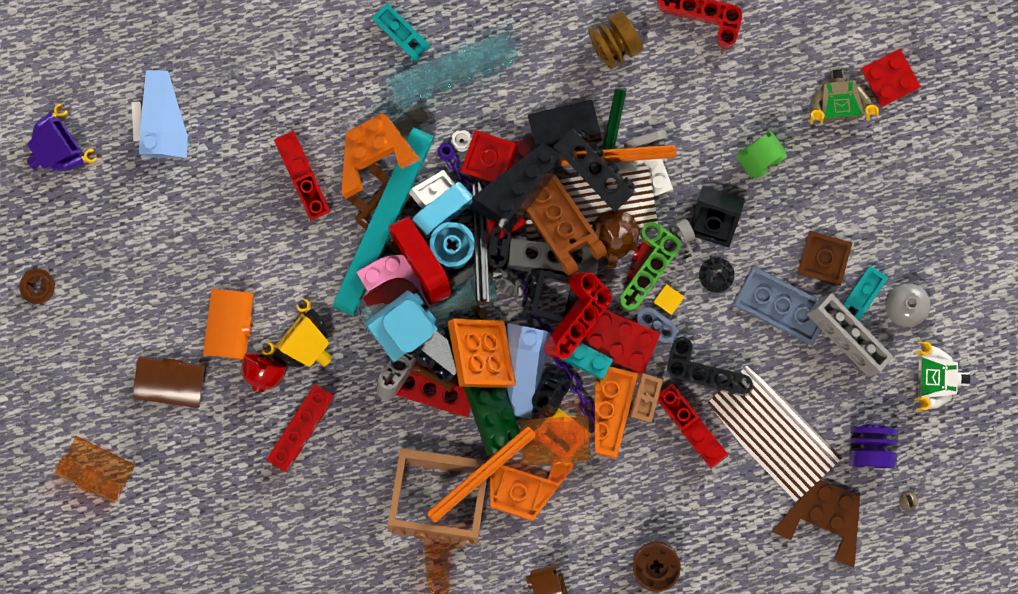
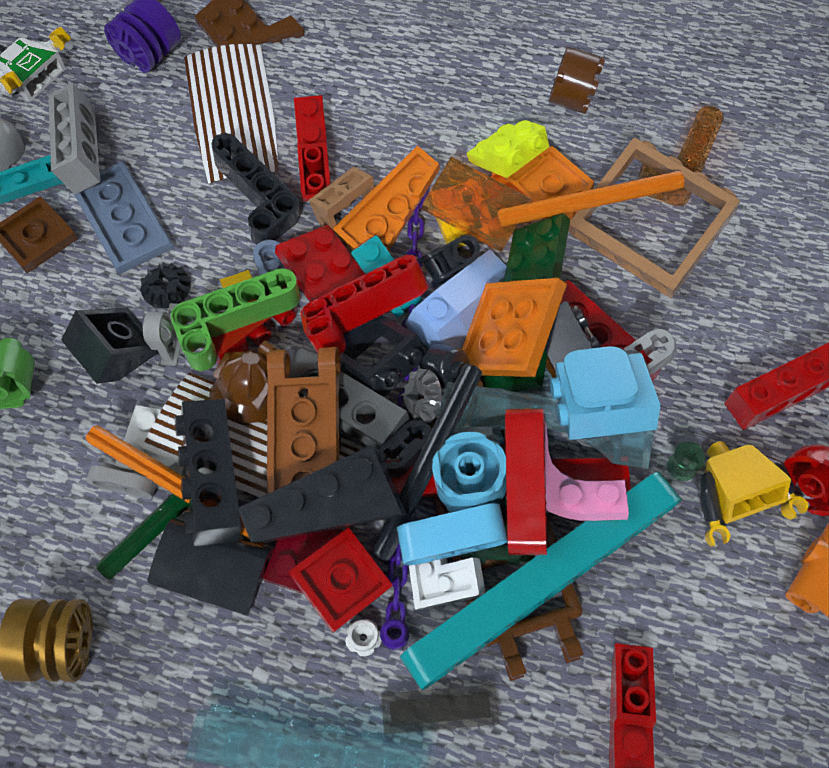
camera: 155 degrees left, 20 degrees down
orange wing [341,113,420,199] -> none
reddish brown wheel [633,541,681,592] -> none
none -> black head [420,343,470,390]
none -> neon yellow plate [466,120,549,178]
none -> clear green bush [667,442,706,481]

